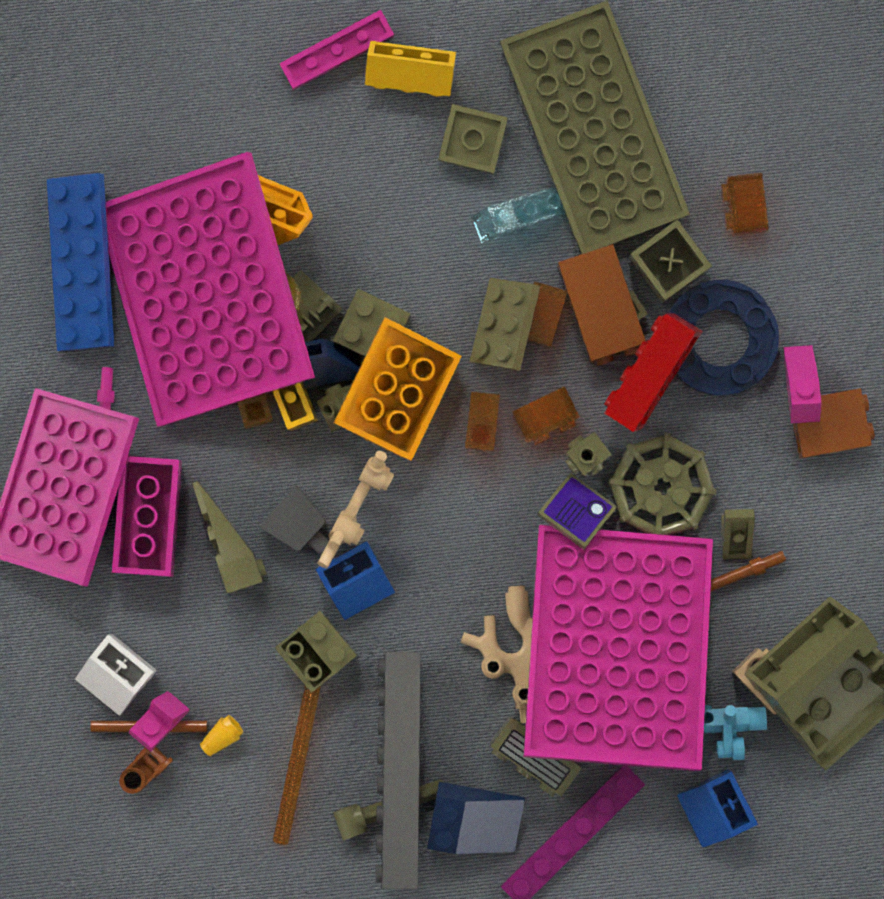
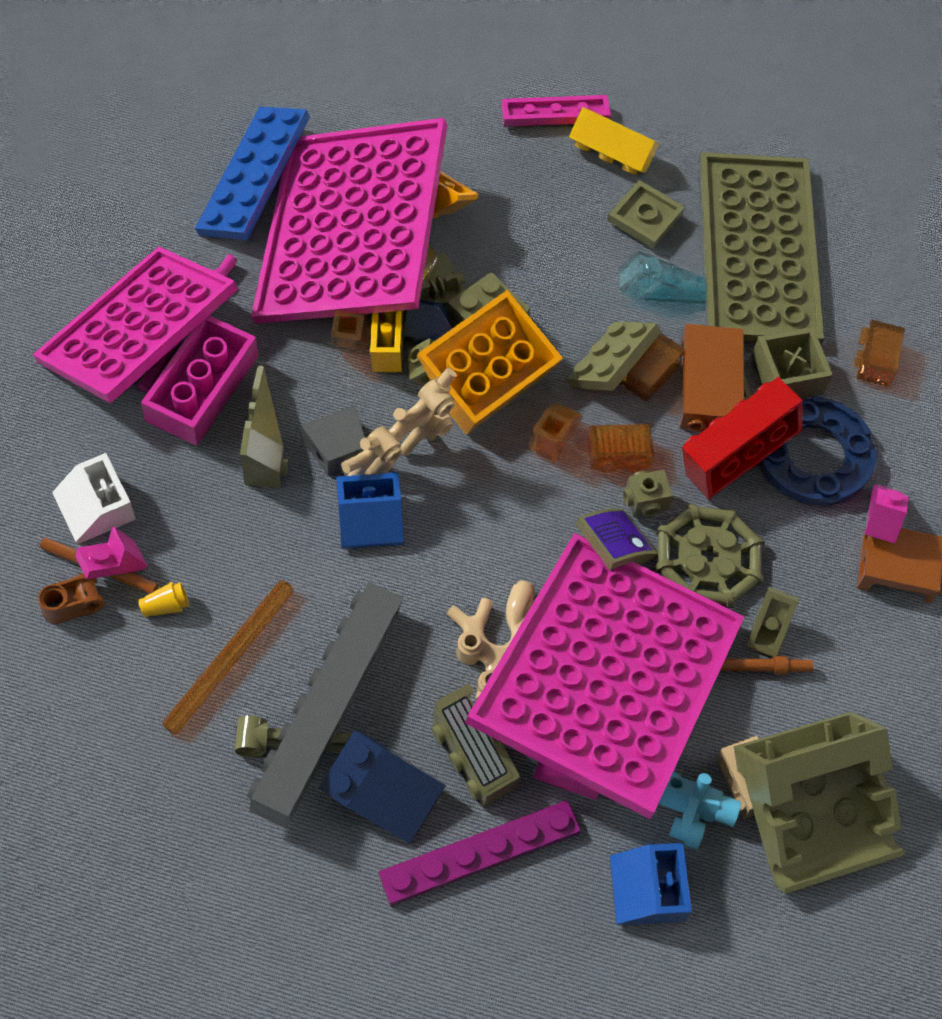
camera: 15 degrees right, 25 degrees down
olive slope [275,610,358,693] -> none

